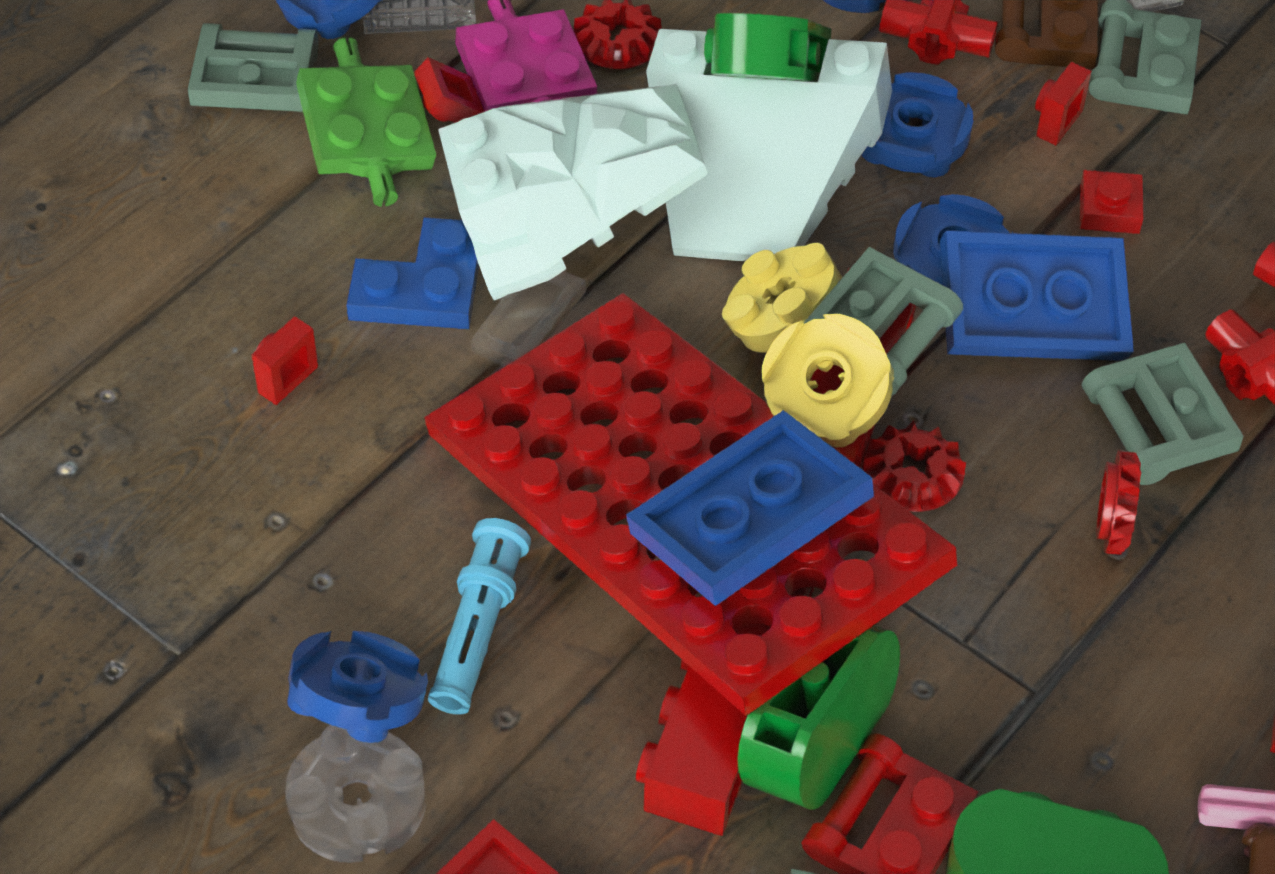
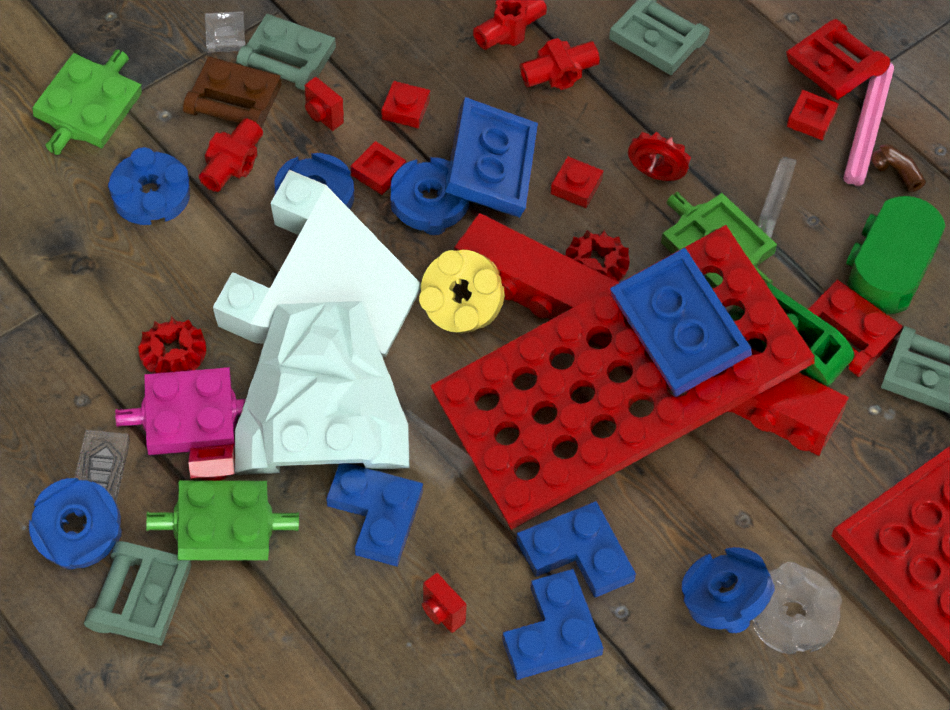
camera: 80 degrees left, 5 degrees up
medium azure pin [428,518,531,714] -> none
green brick [704,13,832,82] -> none
light yellow plate [762,314,894,447] -> none
sand green plate [804,247,963,396] -> none
sand green plate [1082,342,1244,485] -> none
none -> red plate [350,141,406,195]
none -> blue plate [502,569,603,680]
none -> blue plate [516,501,636,598]
none -> red plate [550,156,604,208]
none -> bright green plate [661,192,777,288]
none -> clear tile [758,156,797,239]

